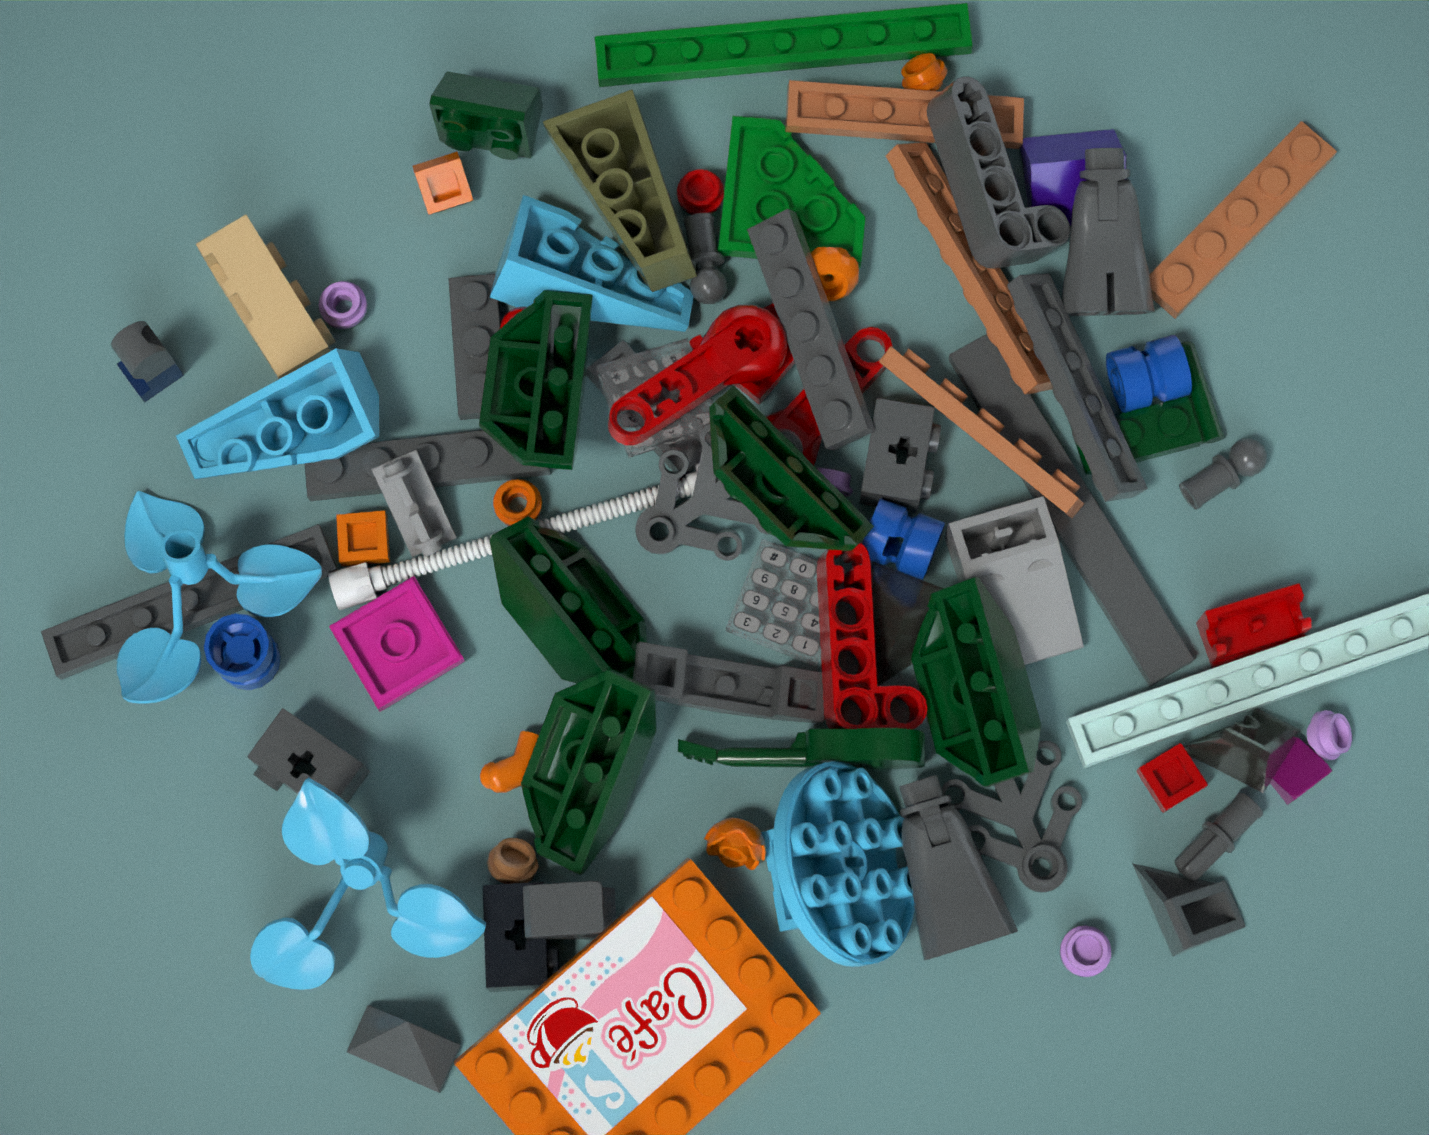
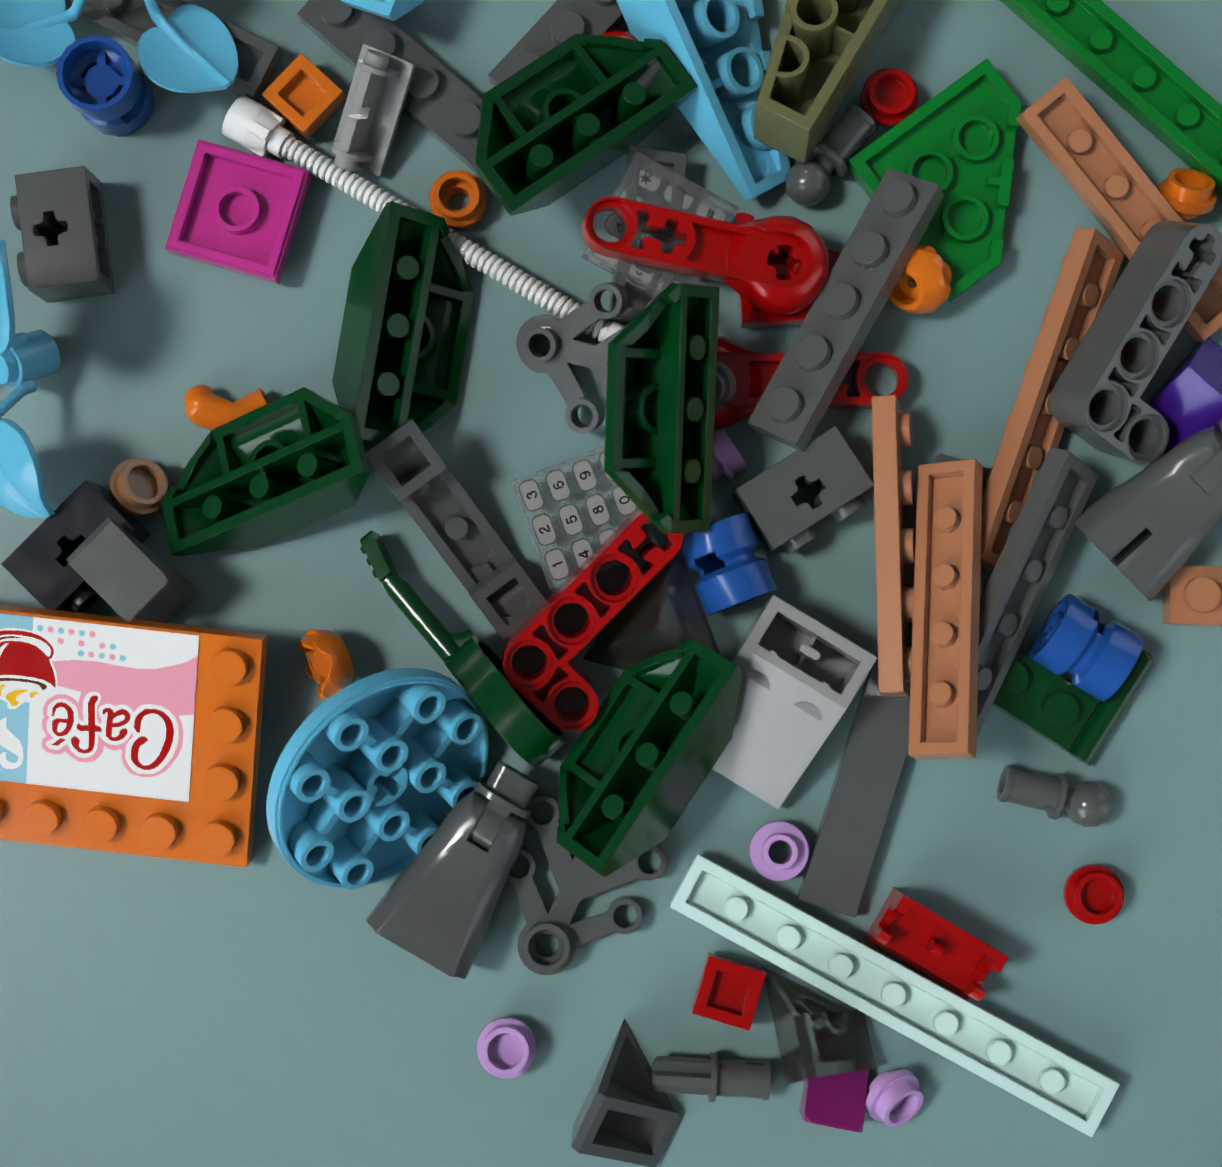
camera: 50 degrees right, 10 degrees up
none -> lavender plate [749,821,809,881]
none -> nougat plate [908,459,983,760]
none -> red plate [1063,864,1124,925]

